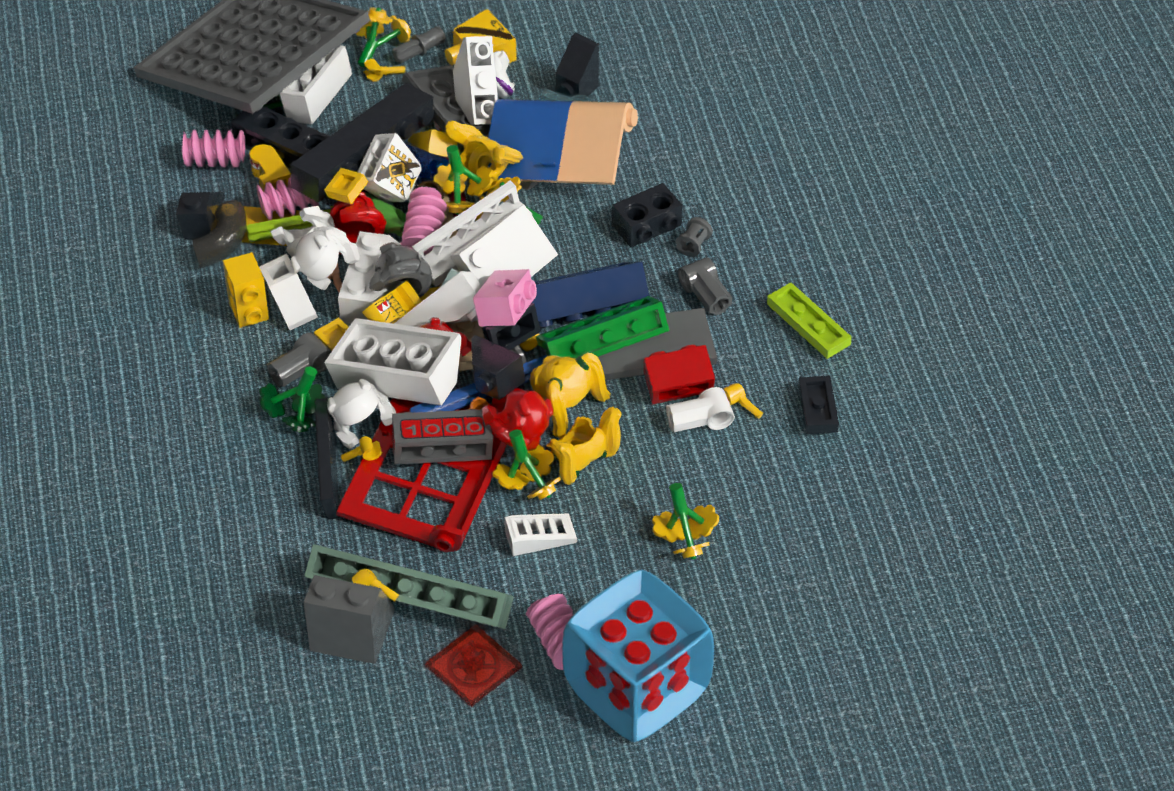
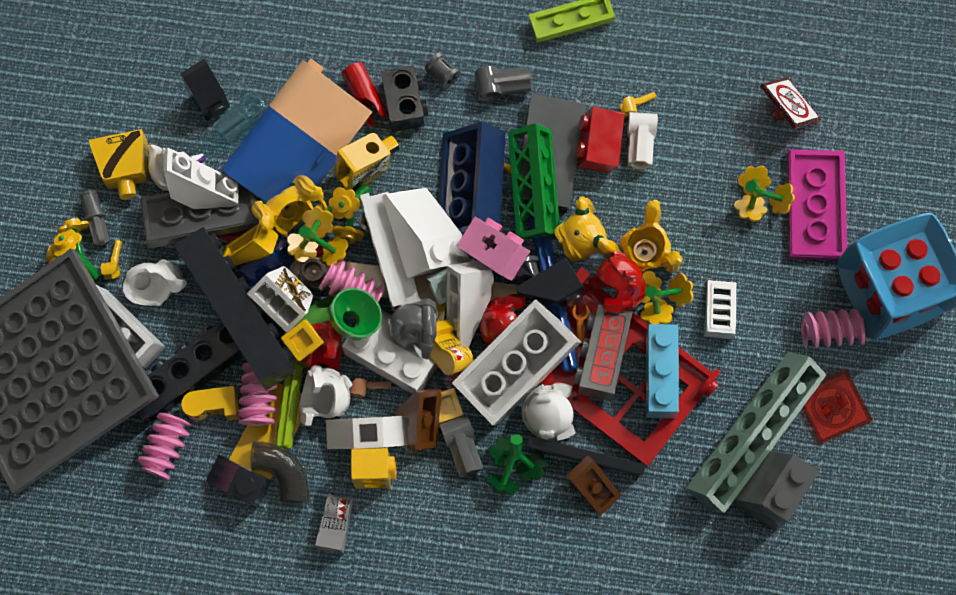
camera: 70 degrees left, 25 degrees up
white helmet [291,226,359,290] -> none
yellow hand [341,436,382,462] -> none
yellow hand [351,569,399,602] -> none
black plate [798,376,839,434] -> none
none -> white hair [121,259,187,306]
none -> light grey leg [315,494,353,554]
none -> green piece [329,288,382,341]
none -> yellow torso [334,133,399,192]
none -> red piece [341,62,388,127]
none -> reddish brown slope [395,388,441,450]
none -> reddish brown slope [566,455,622,516]
none -> medium azure brick [646,324,679,418]
none -> piece [760,77,821,129]
none -> dark pink tile [787,149,847,261]

